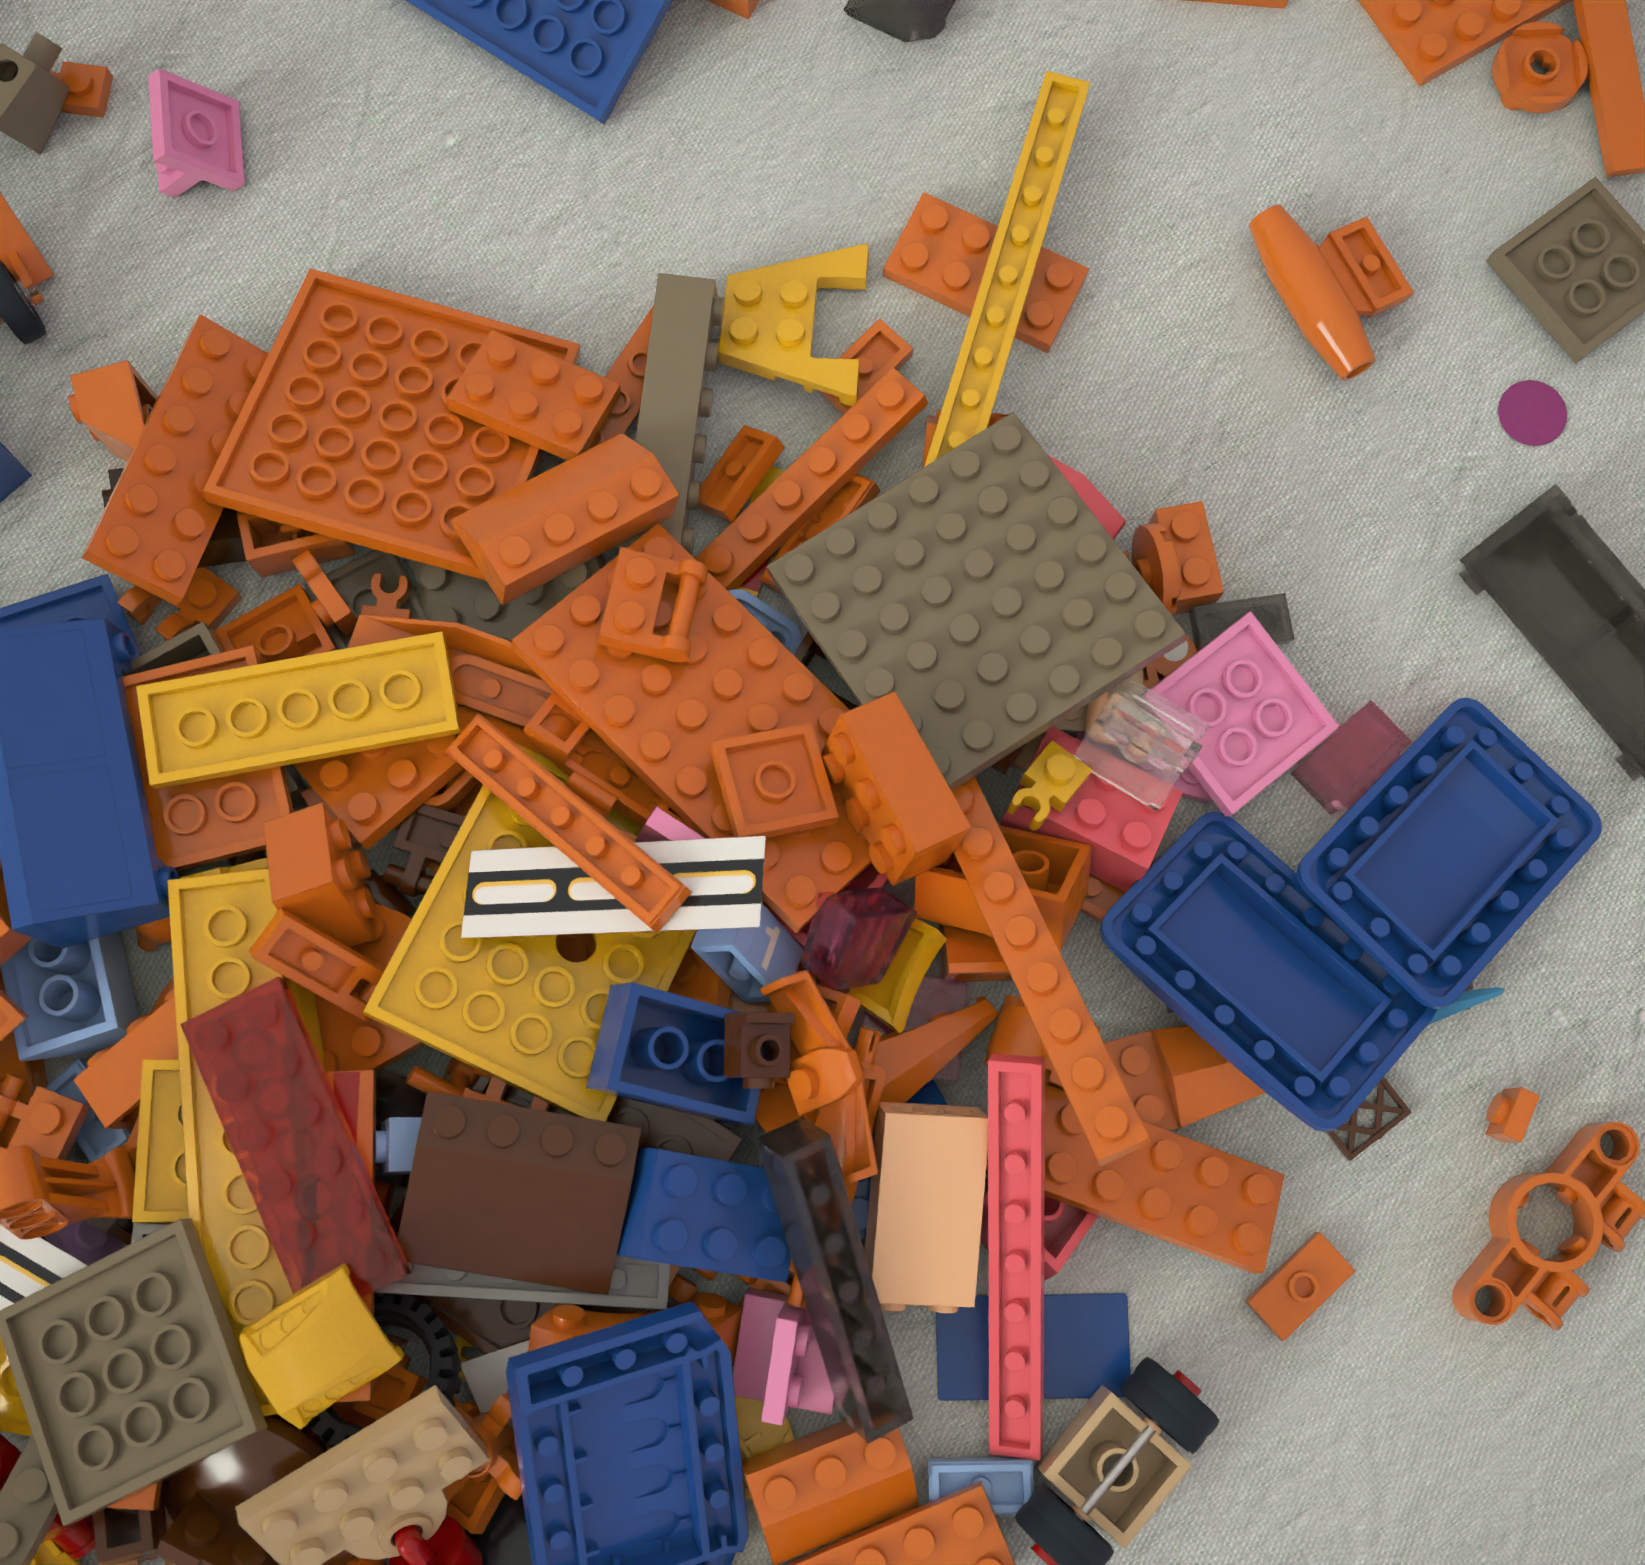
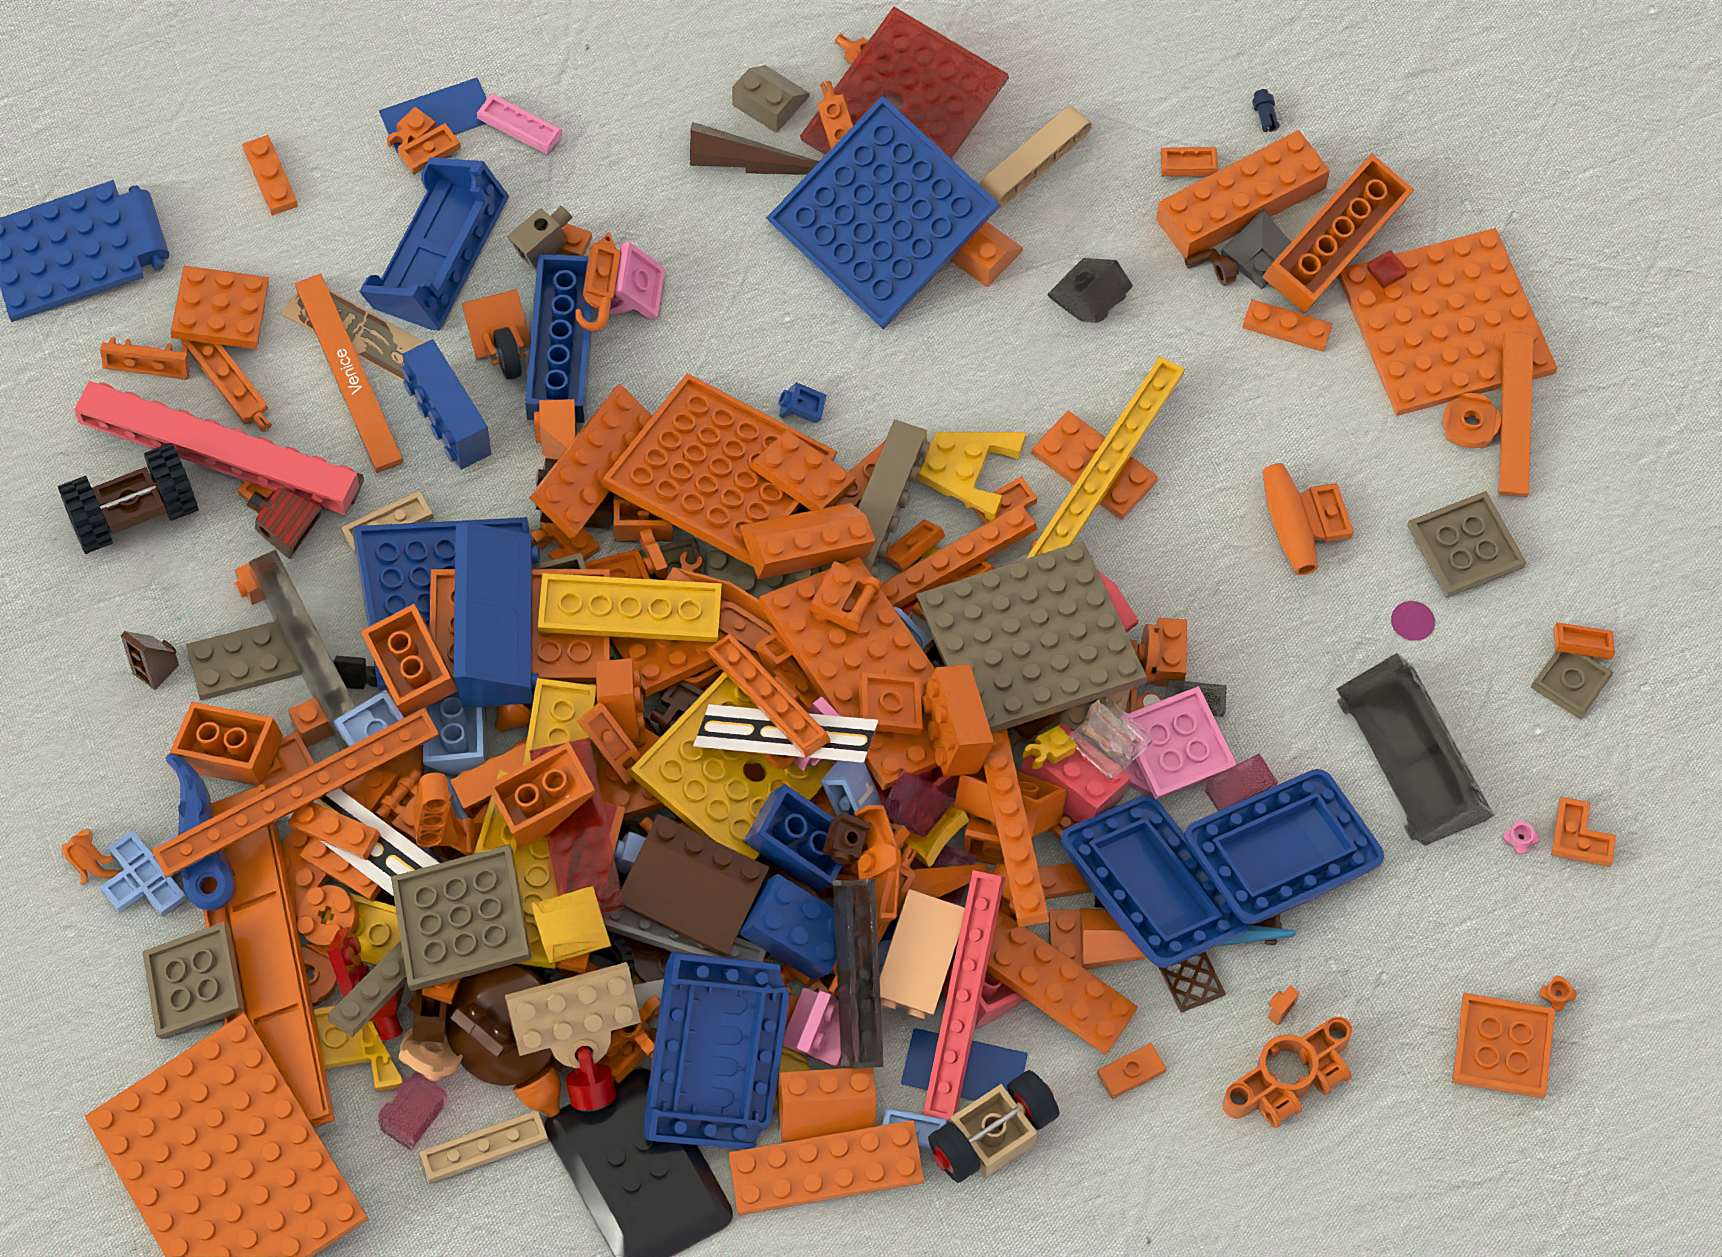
camera: 15 degrees right, 15 degrees down
none -> orange slope [486,741,596,849]
none -> blue brick [525,254,594,423]
none -> orange plate [576,232,621,332]
none -> blue bracket [778,382,827,423]
none -> orange plate [1038,862,1093,900]

